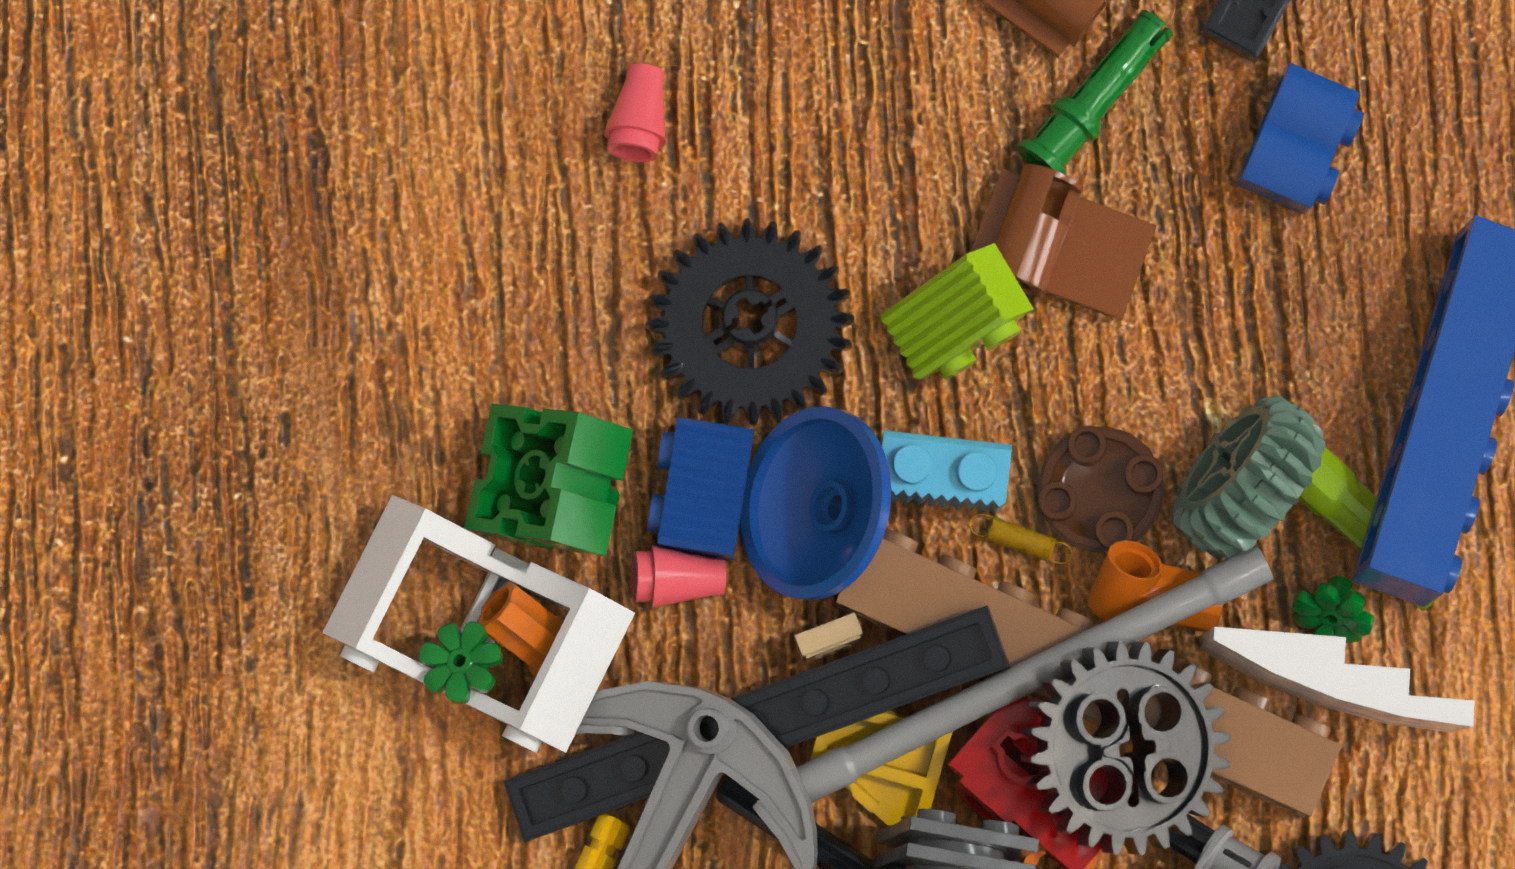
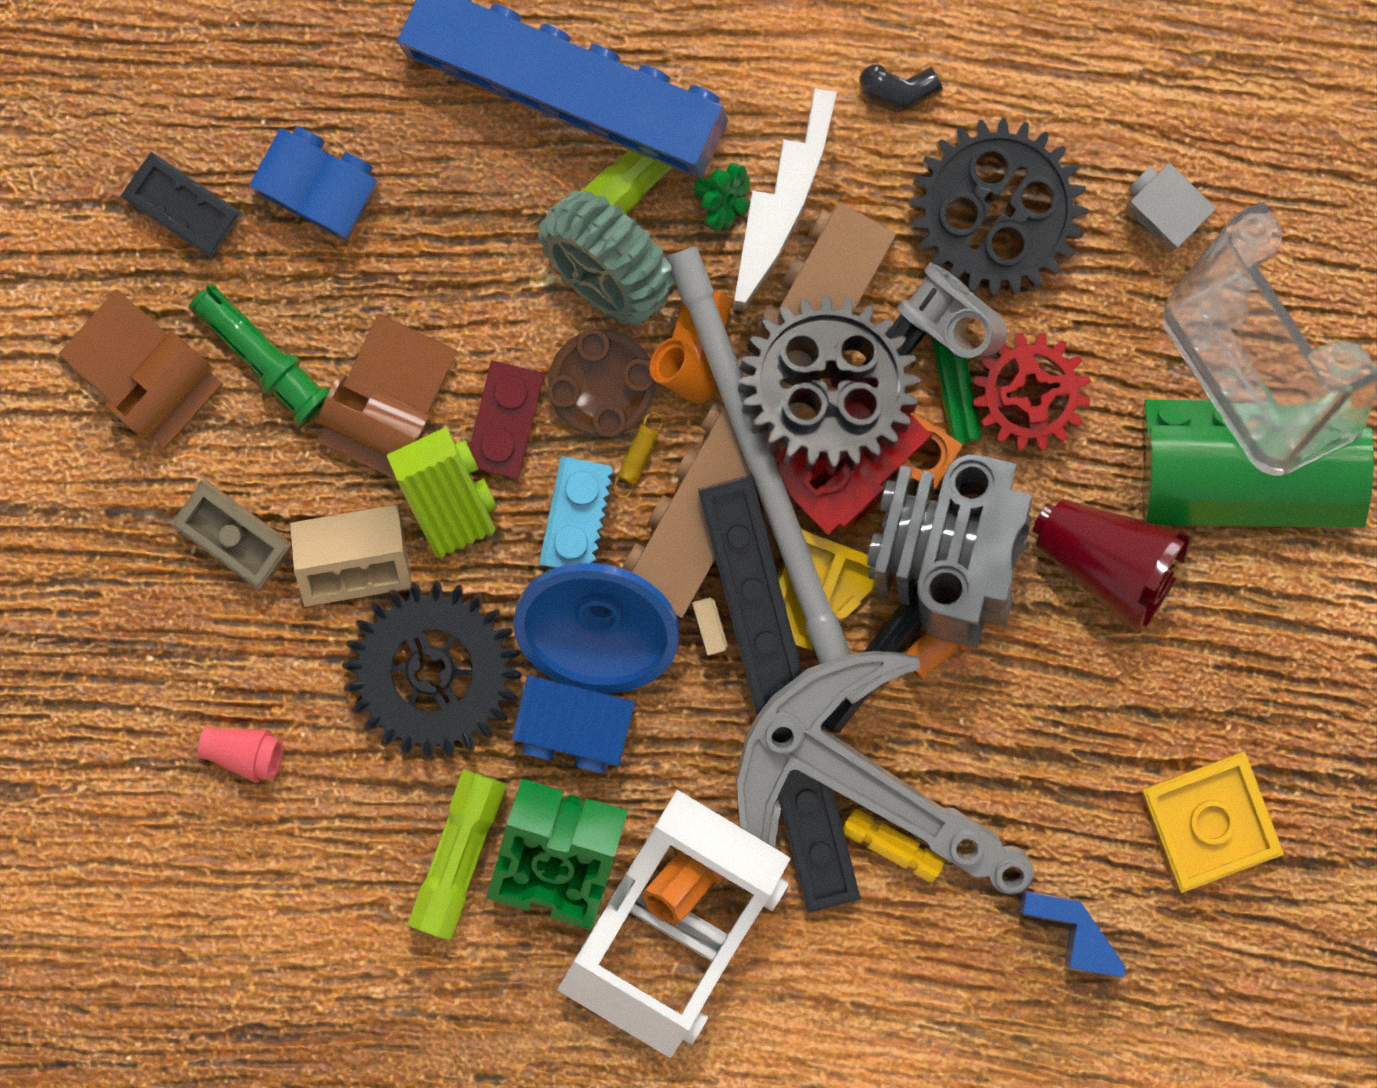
camera: 90 degrees left, 5 degrees up
green plant [419,621,503,704] -> none
coral cone [631,545,726,609] -> none
none -> dark tan brick [171,479,292,590]
none -> tan brick [290,504,412,607]
none -> lime axle [407,769,507,940]
none -> dark red plate [469,360,545,480]
none -> black arm [859,64,943,112]

